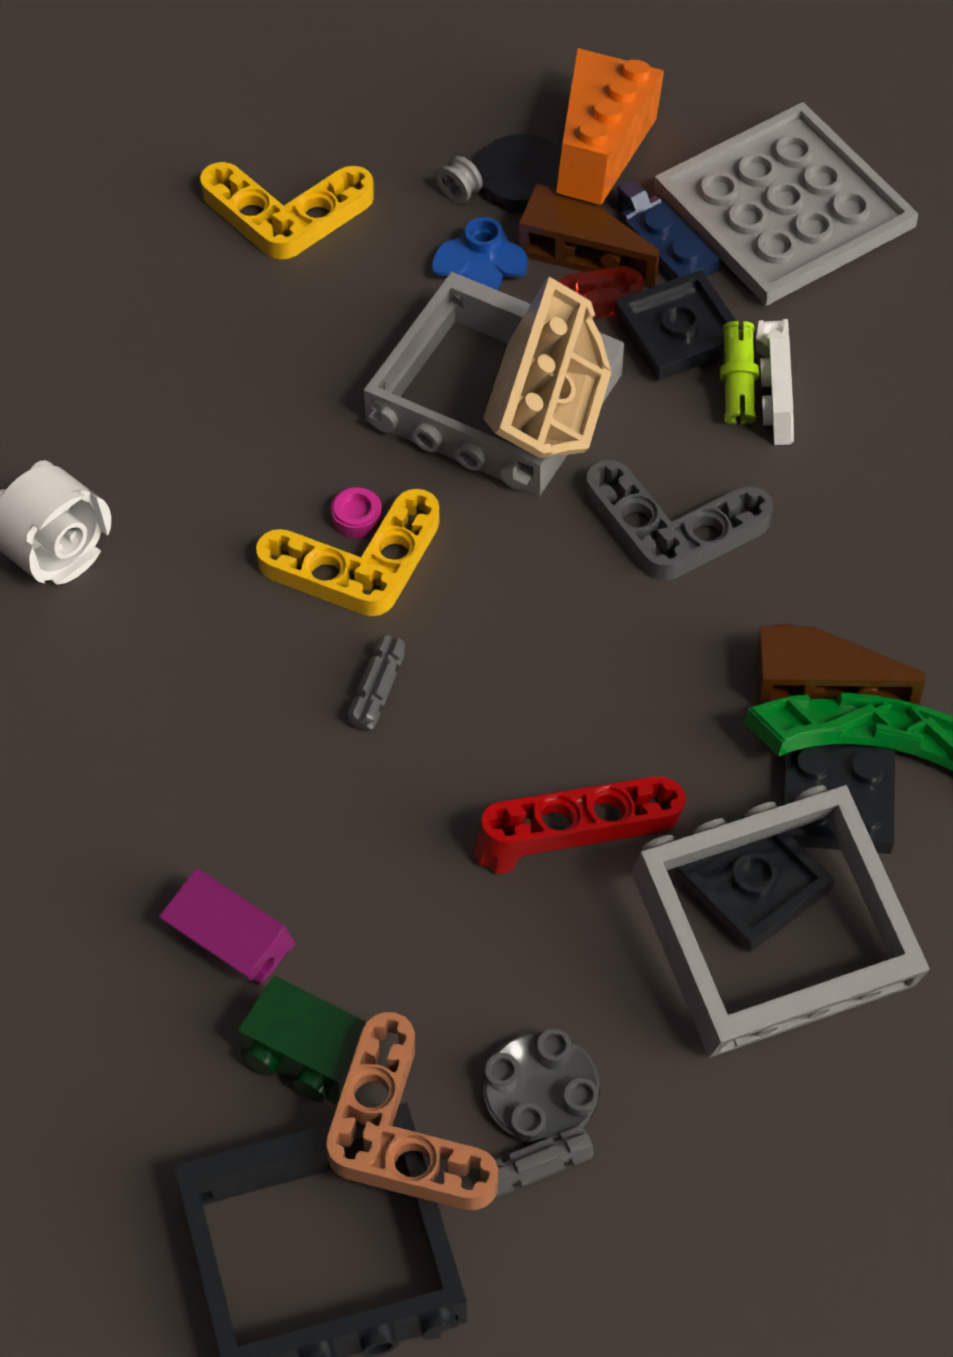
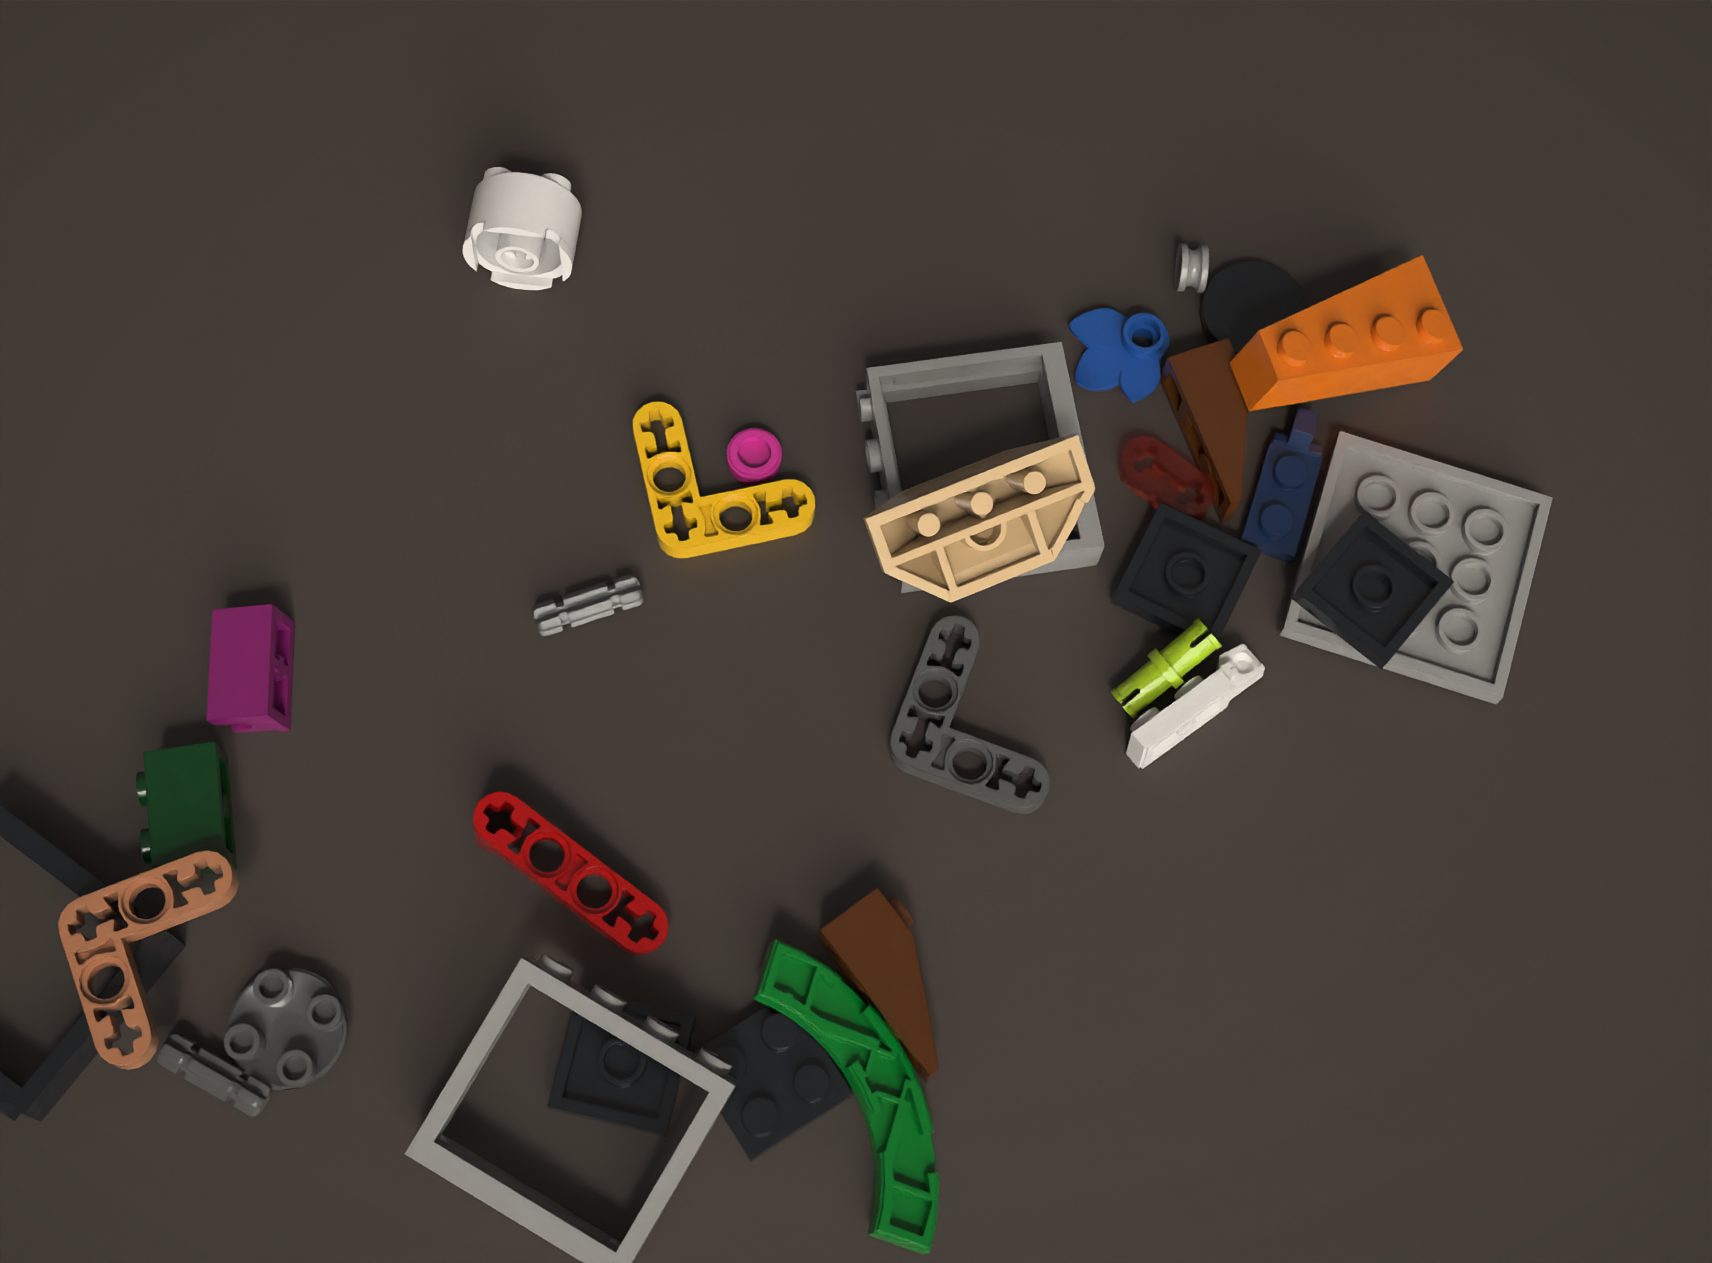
camera: 45 degrees right, 15 degrees up
yellow beam [200,162,374,260] -> none
none -> black plate [1291,511,1455,670]

